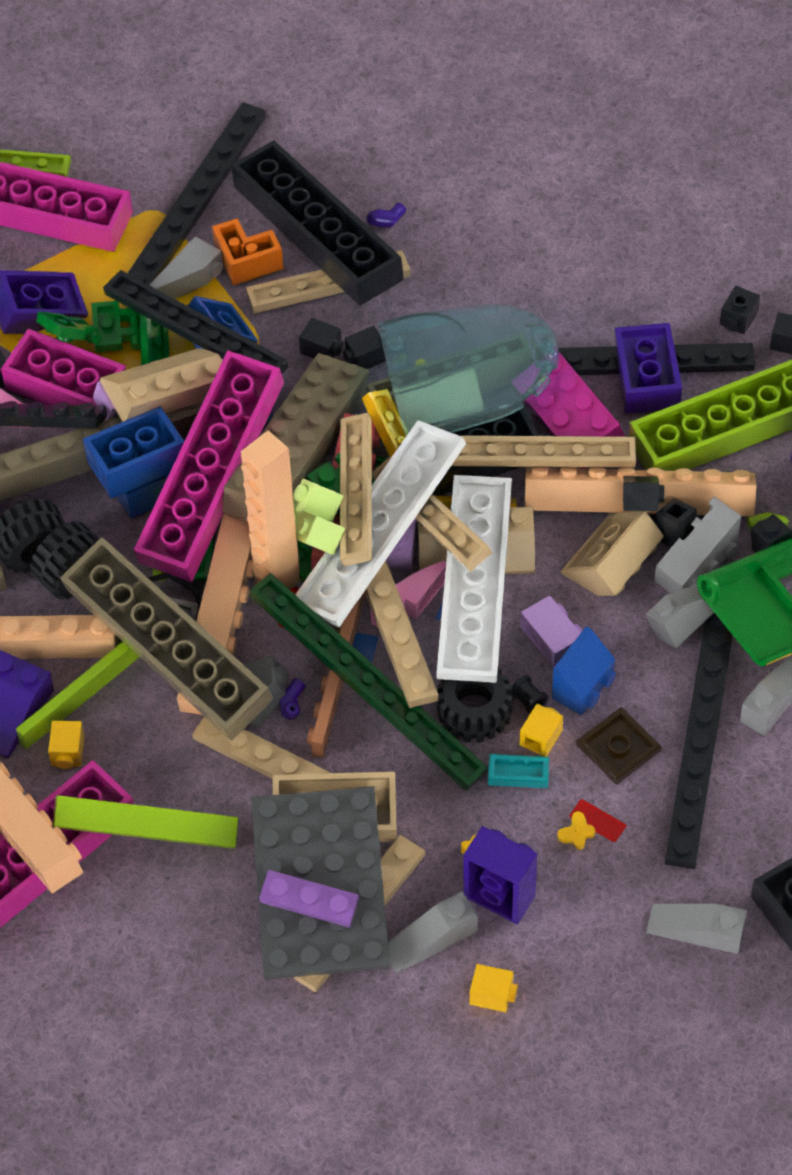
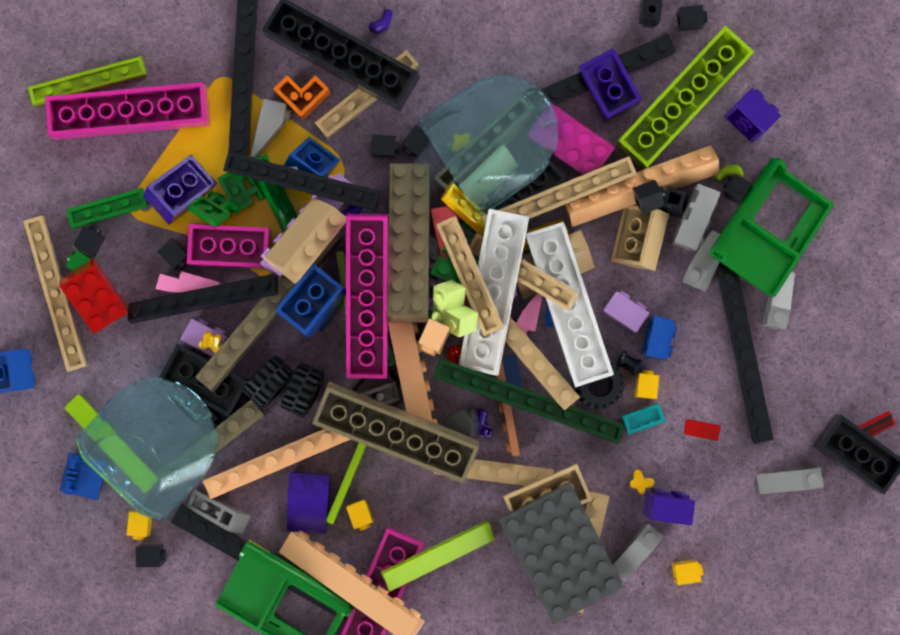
camera: 25 degrees left, 30 degrees up
medium lavender plate [259,870,359,928] -> none
yellow piece [557,811,595,850] -> none
dark brown tile [576,707,662,785] -> none

